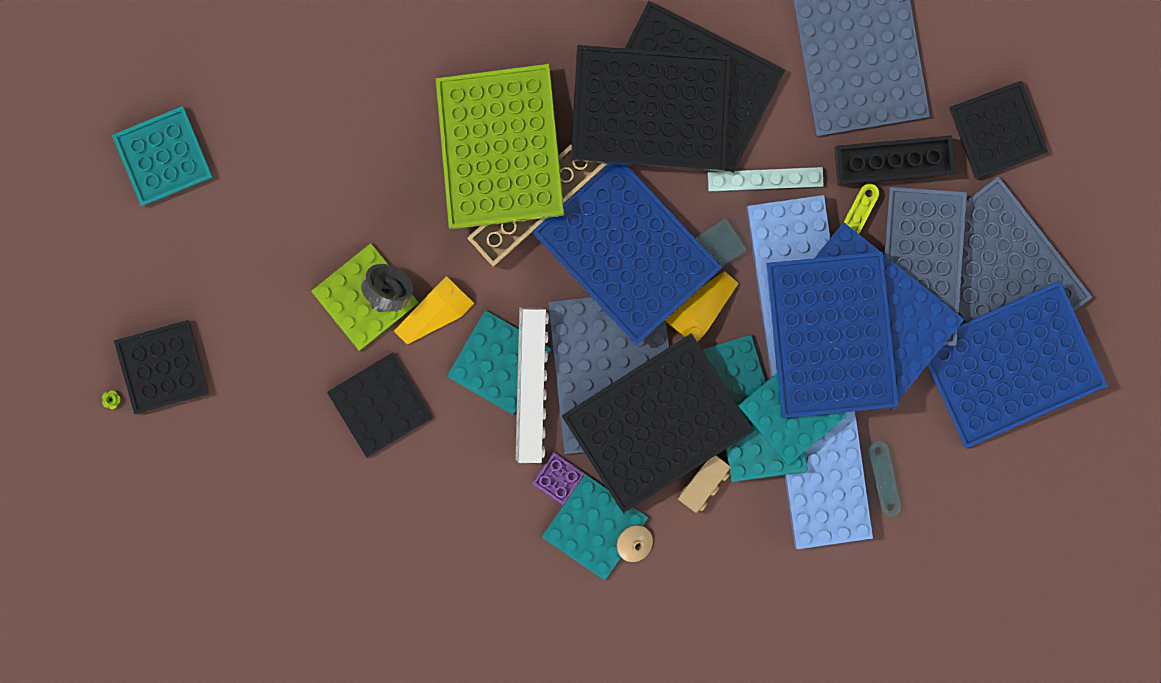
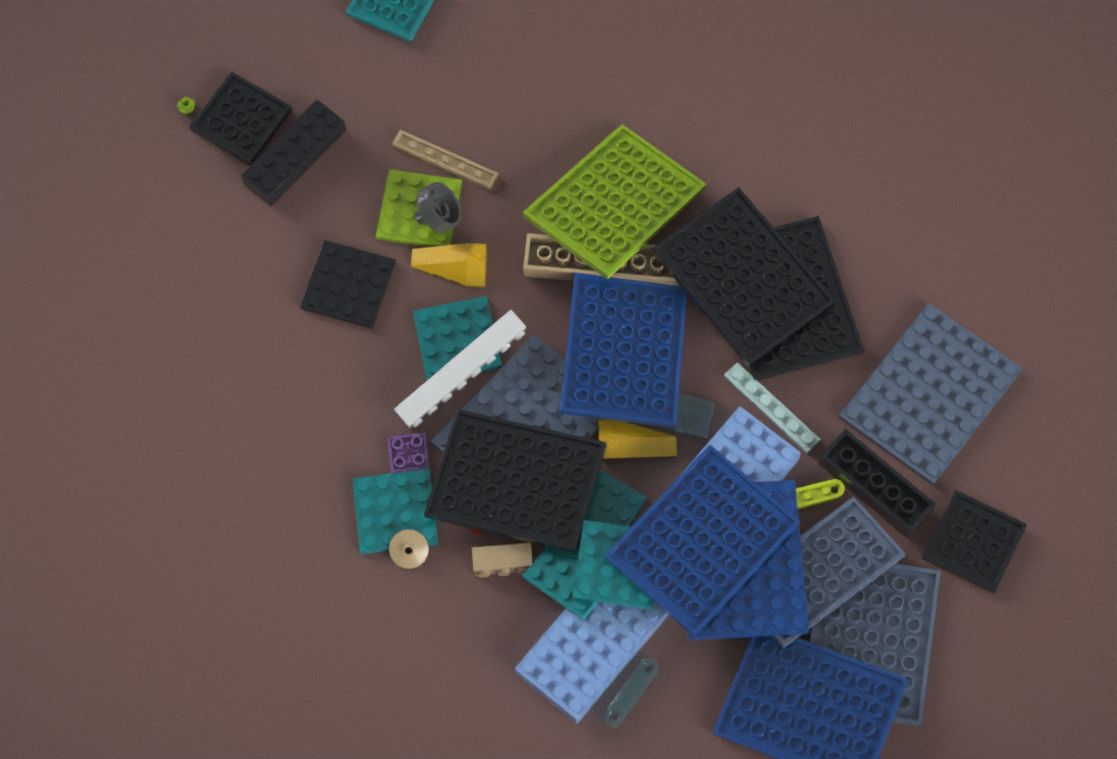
camera: 50 degrees right, 20 degrees down
none -> black brick [241,99,346,207]
none -> tan tile [392,130,499,191]

